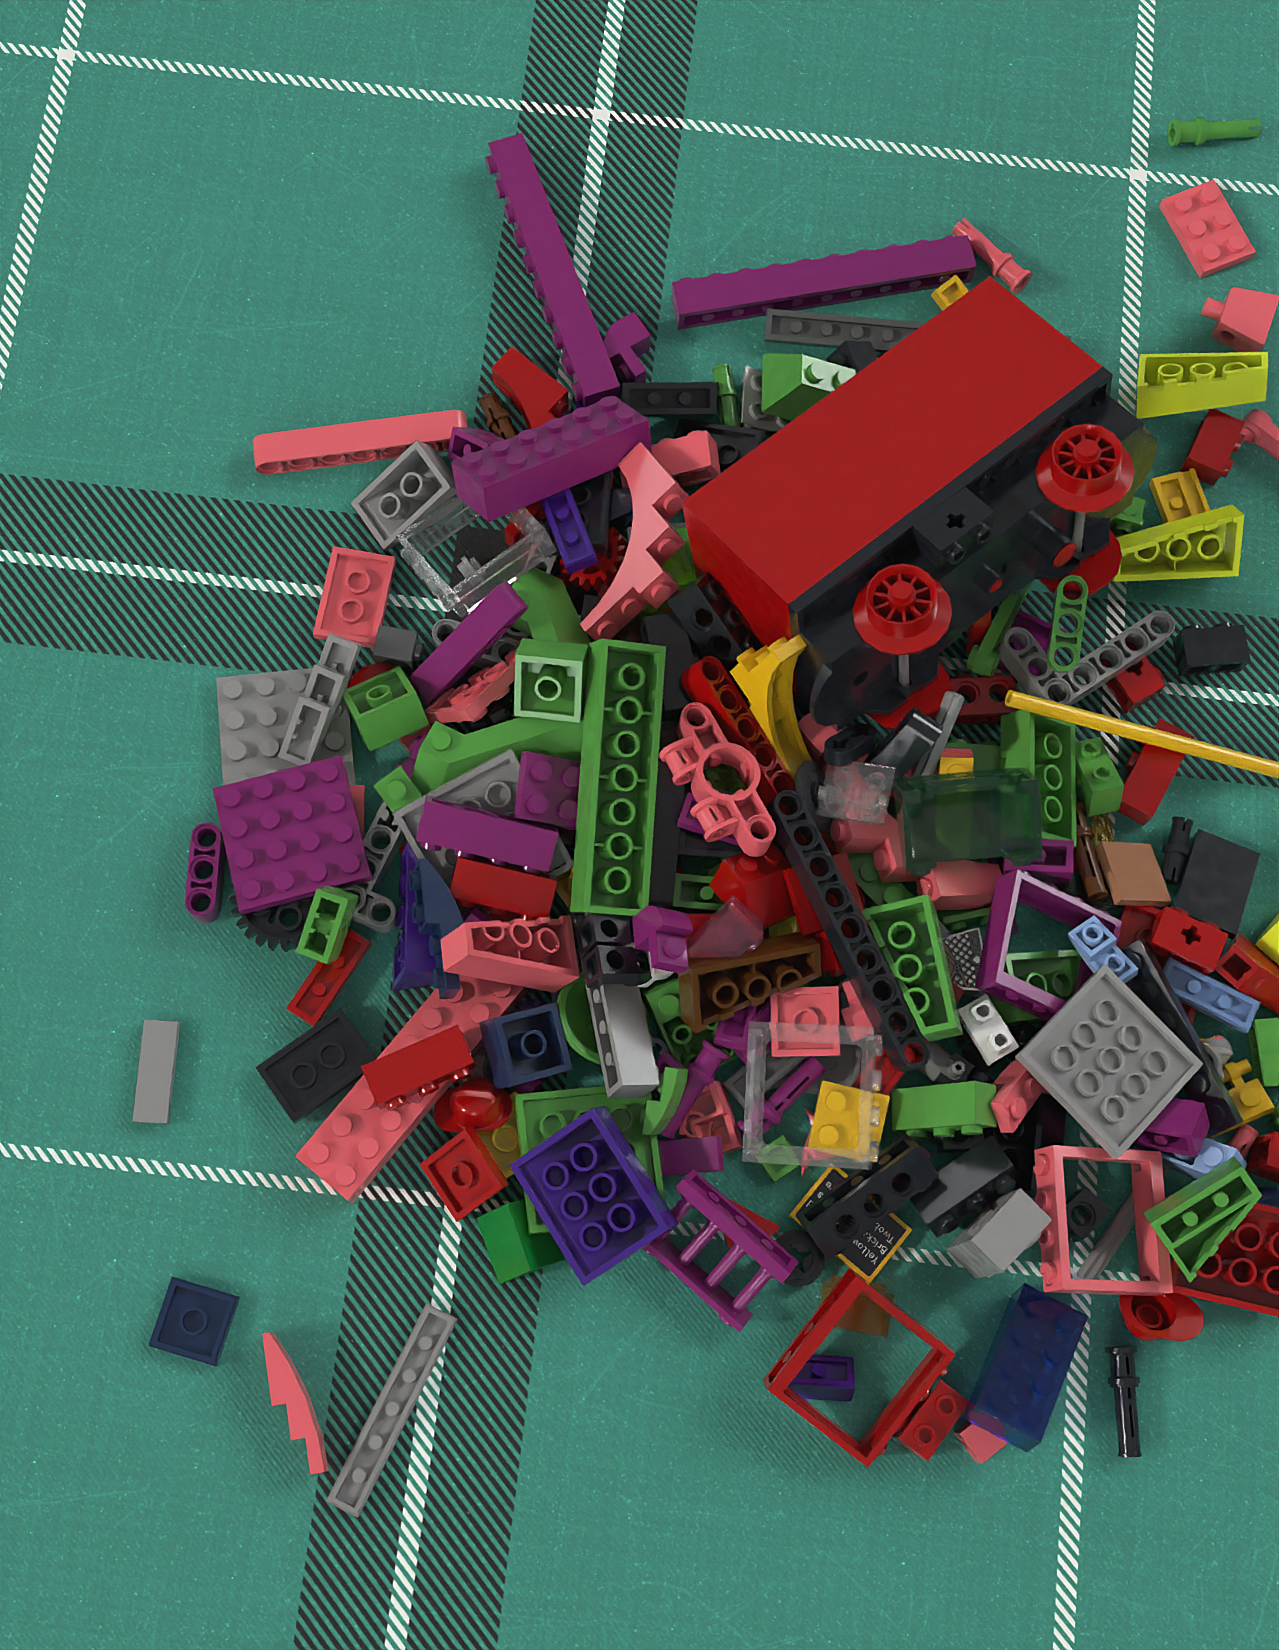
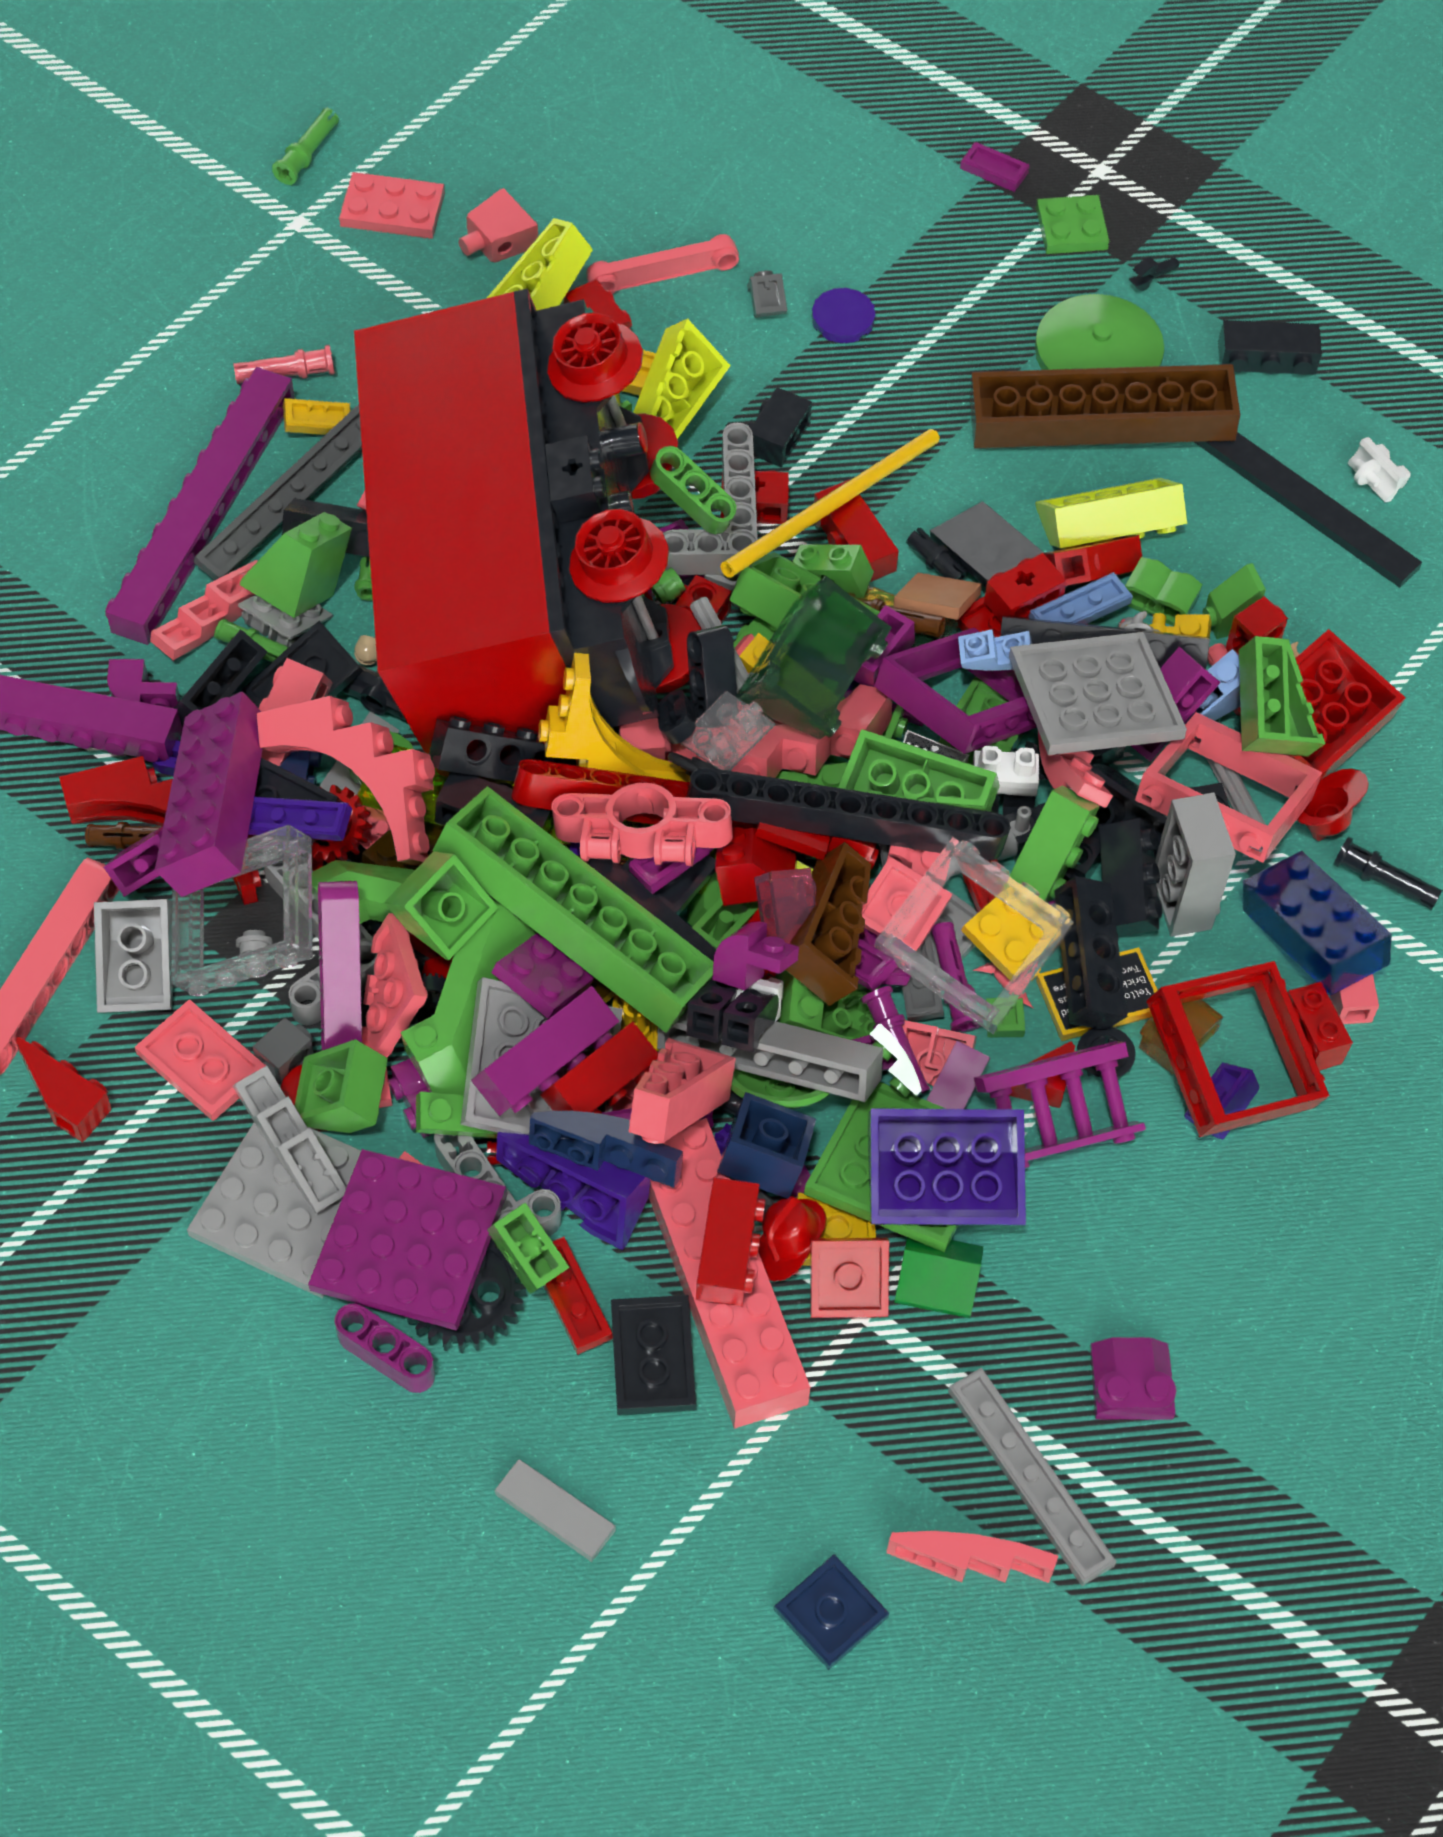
camera: 55 degrees left, 15 degrees down
none -> red slope [15,1036,112,1143]
none -> coral slope [150,560,258,660]
none -> magenta slope [1090,1337,1176,1420]

